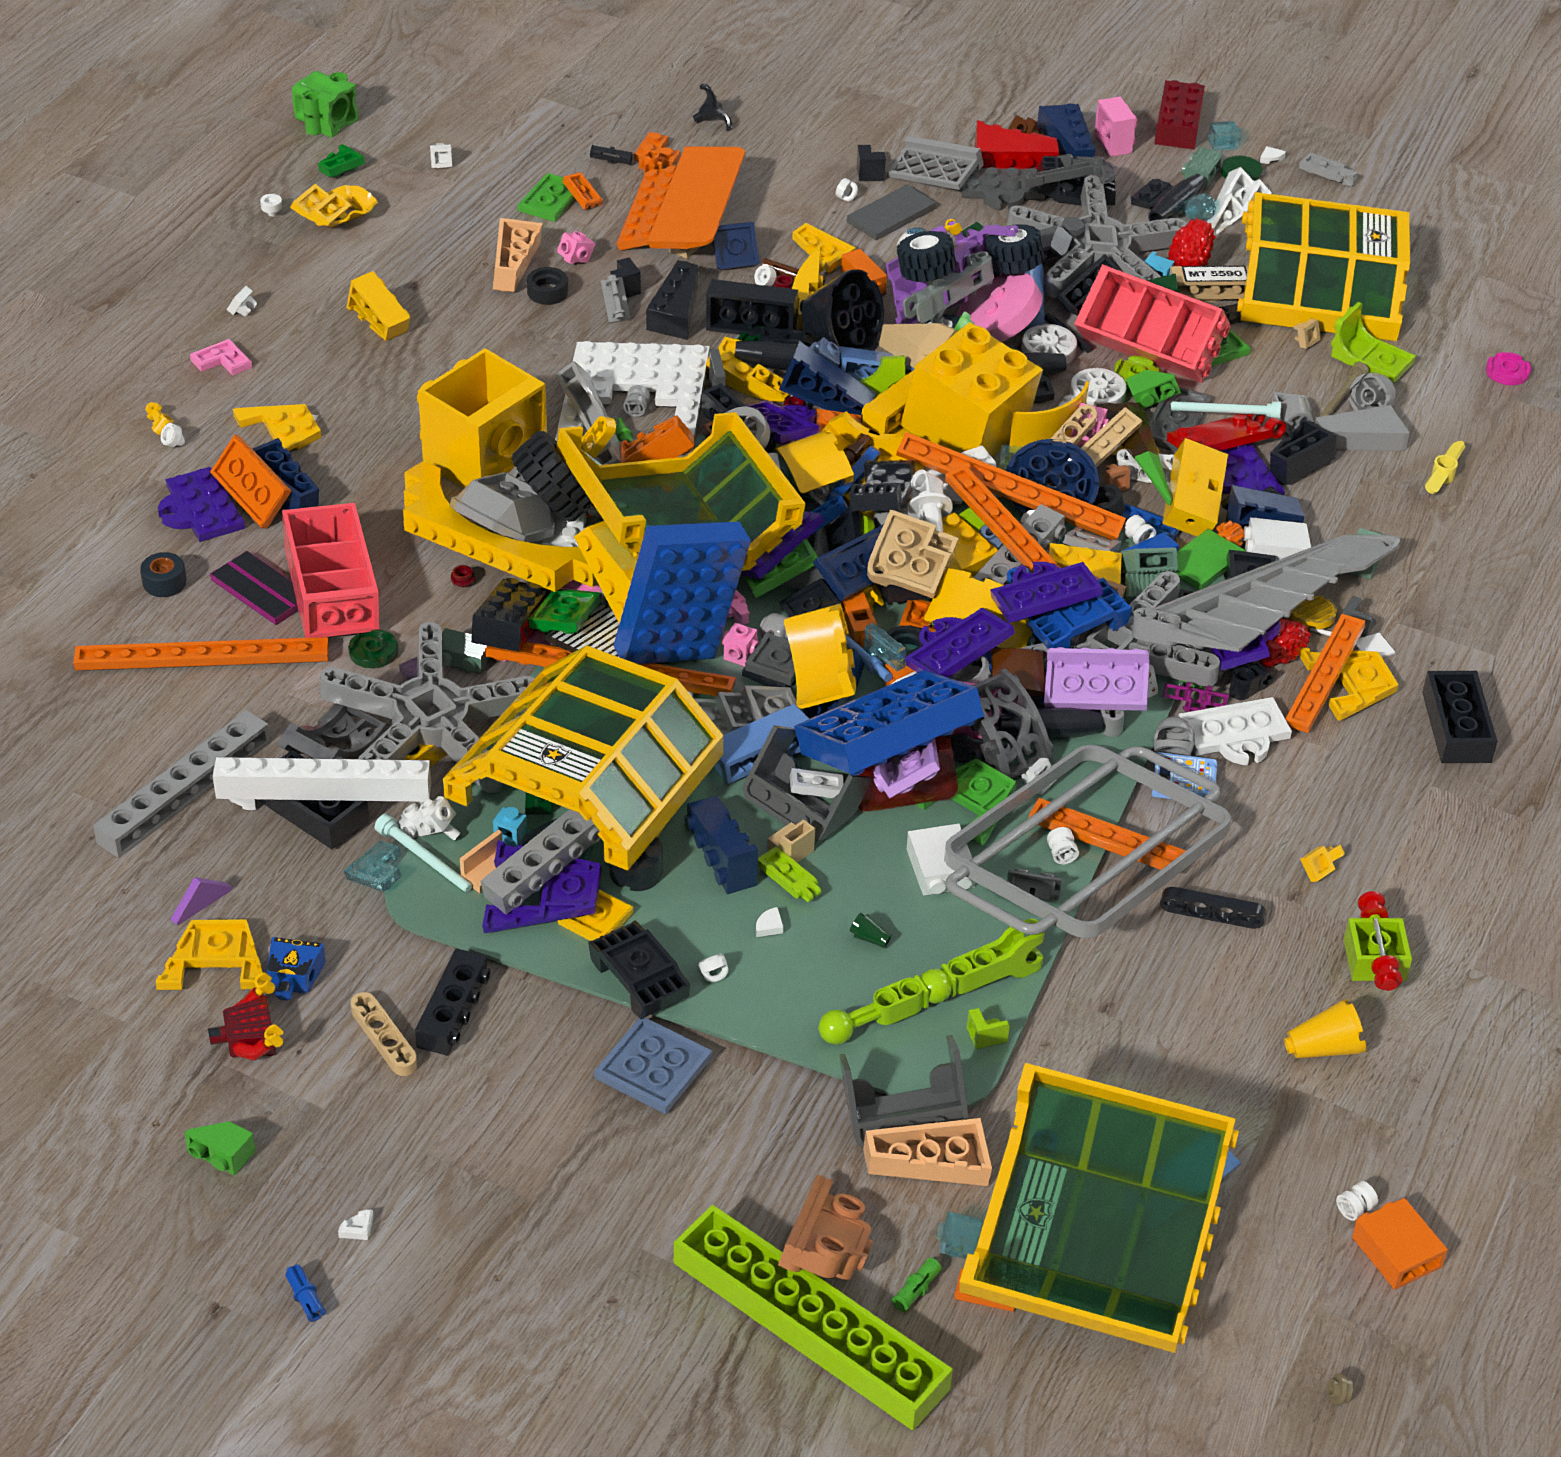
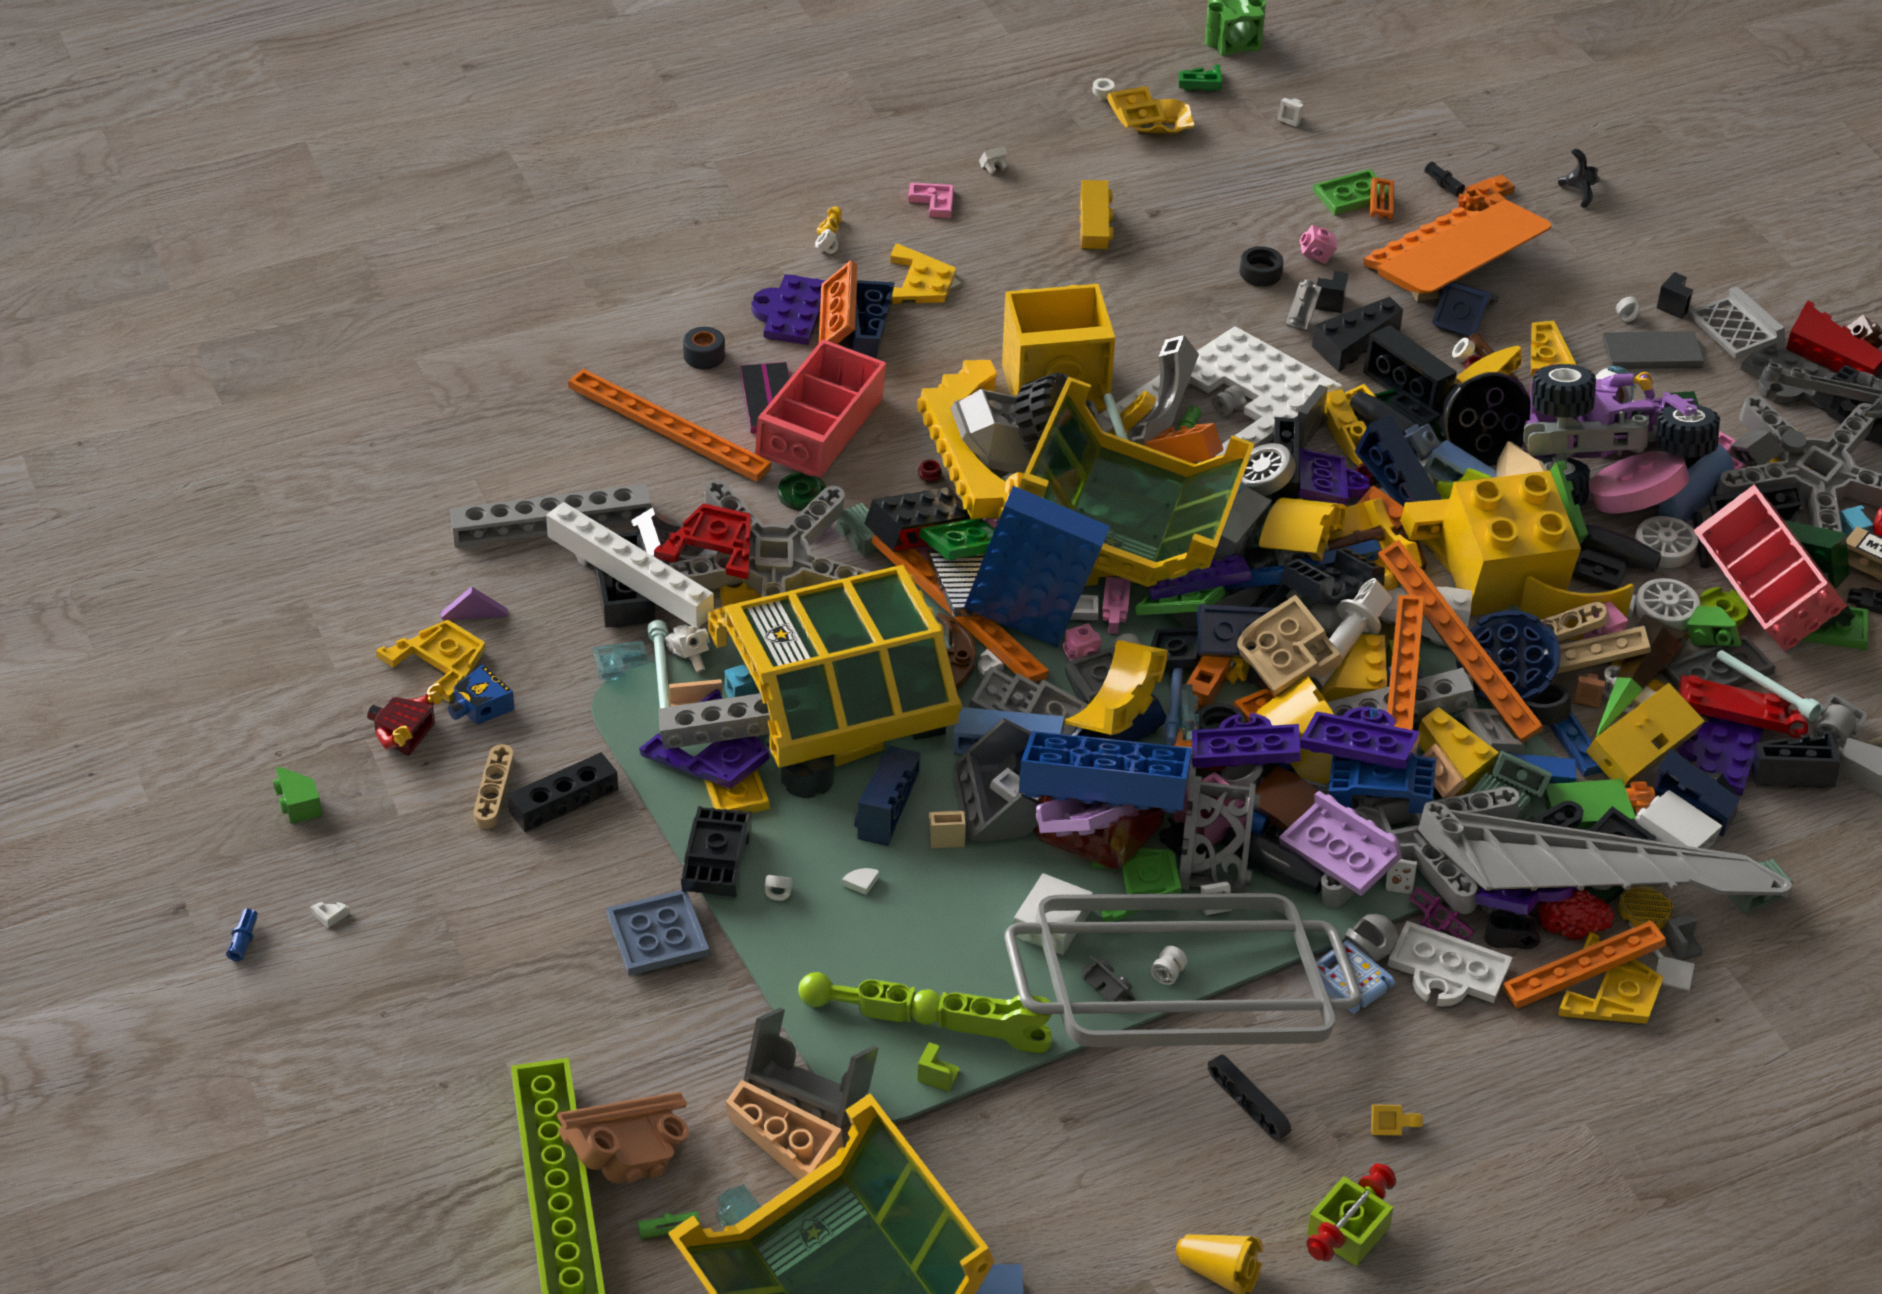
camera: 40 degrees right, 0 degrees up
light nougat wedge [493,218,543,292] -> none
lime hinge [758,846,821,902] -> none
dark green cone [850,913,892,949] -> none
orange plate [1029,798,1186,870] -> none
white wheel [1123,515,1156,544] -> none
black brick [1422,671,1498,763] -> none
none -> red wing [654,503,751,580]
none -> black plate [1536,801,1584,829]

